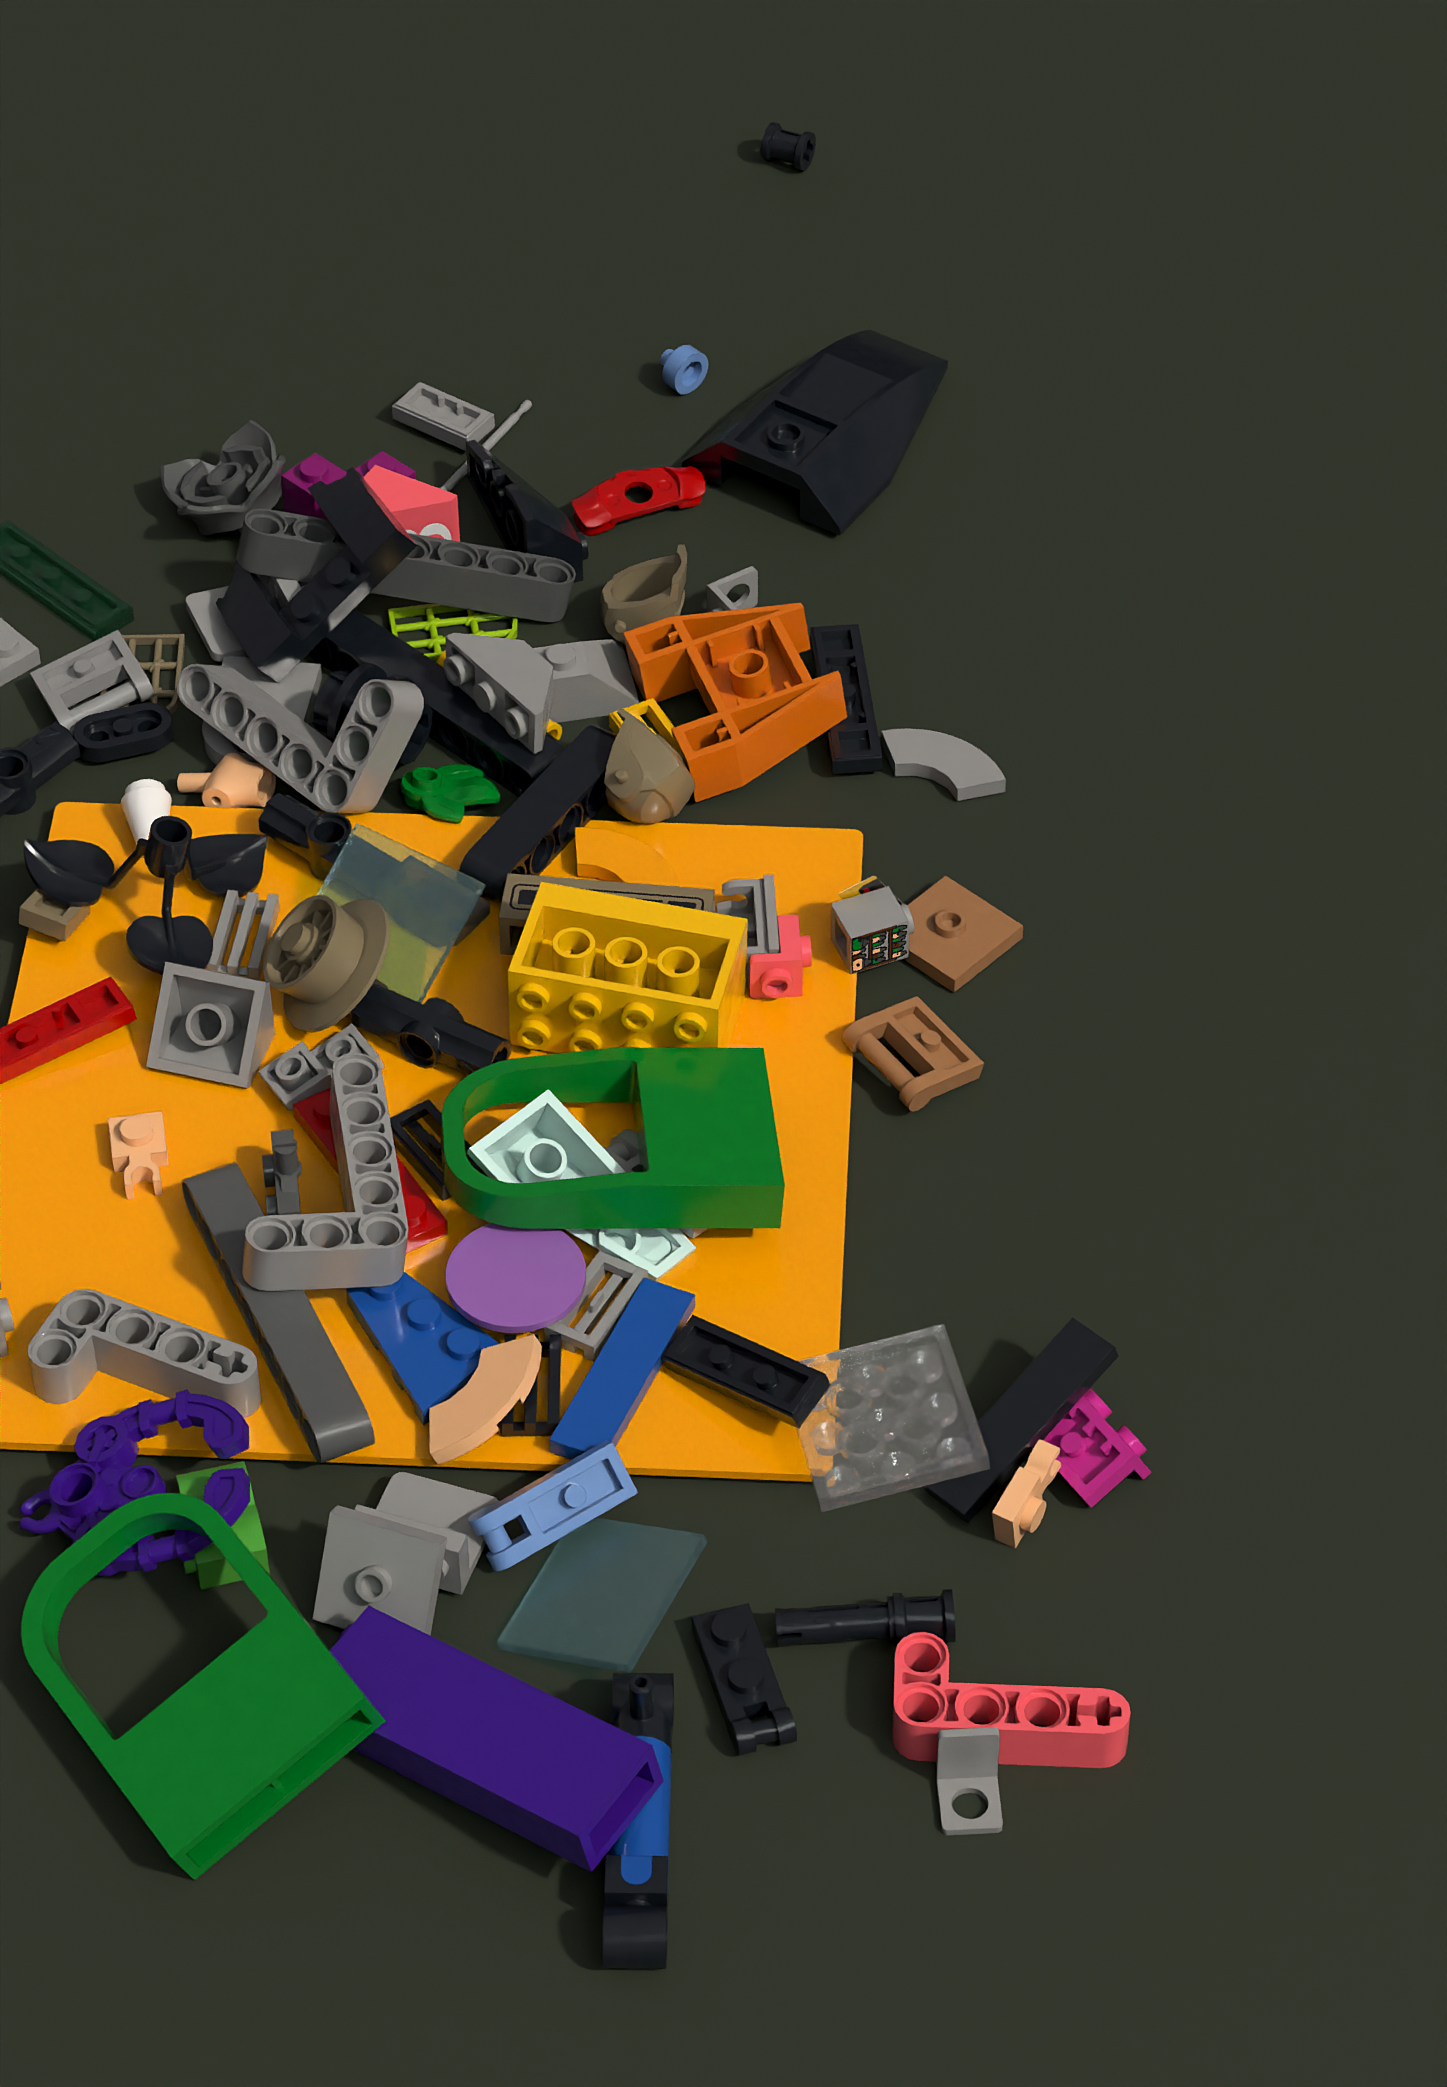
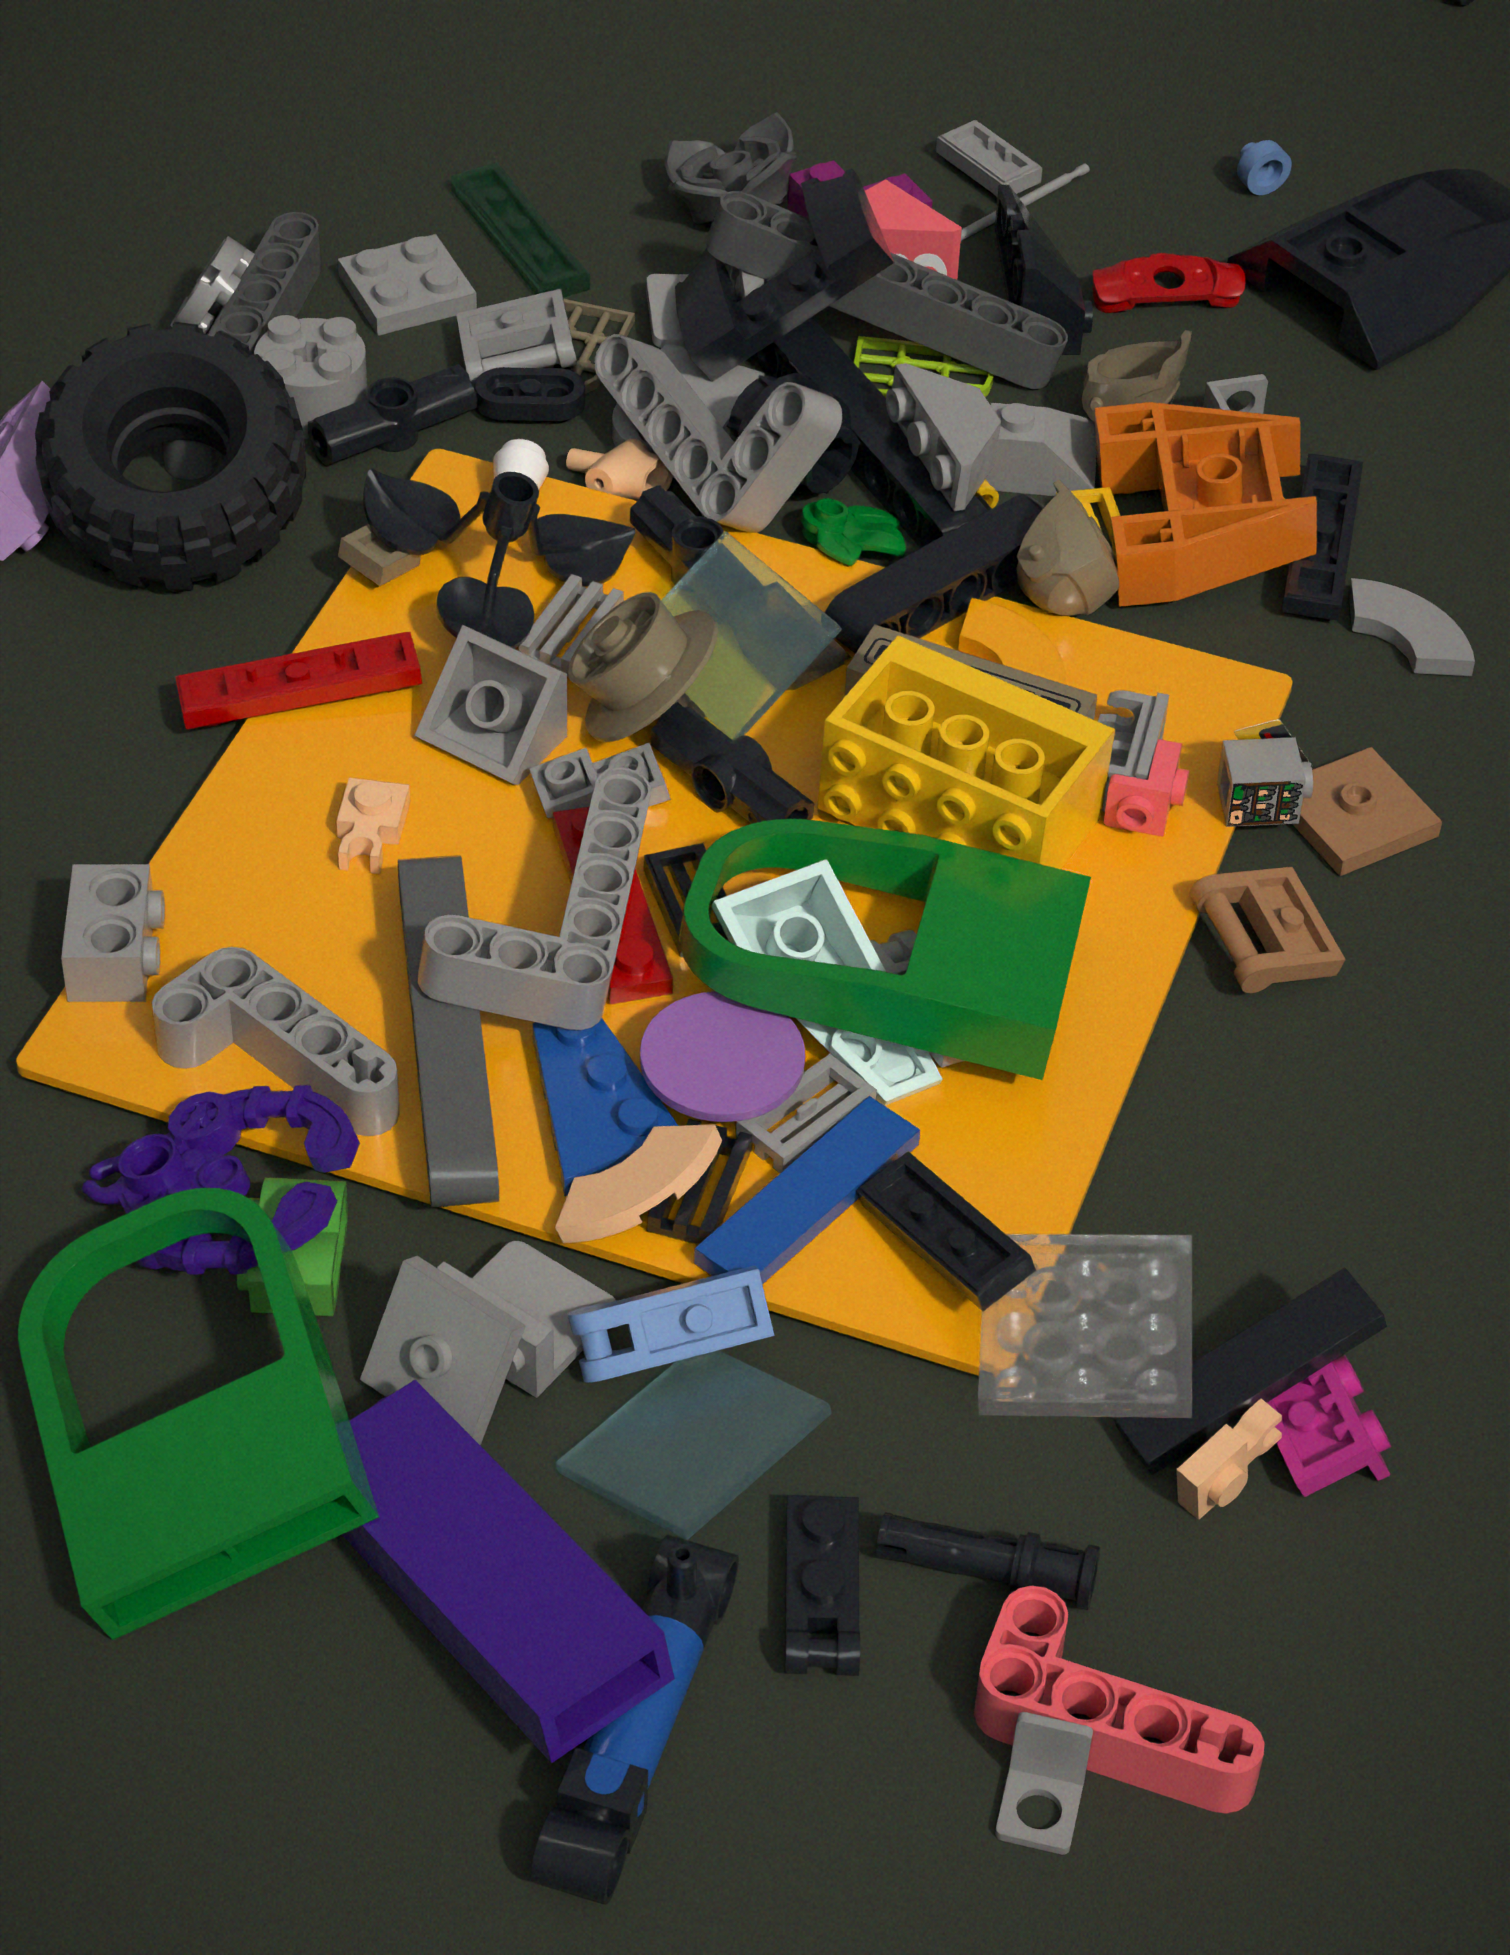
camera: 15 degrees right, 0 degrees up
dark grey plate [262,1129,302,1215] -> none

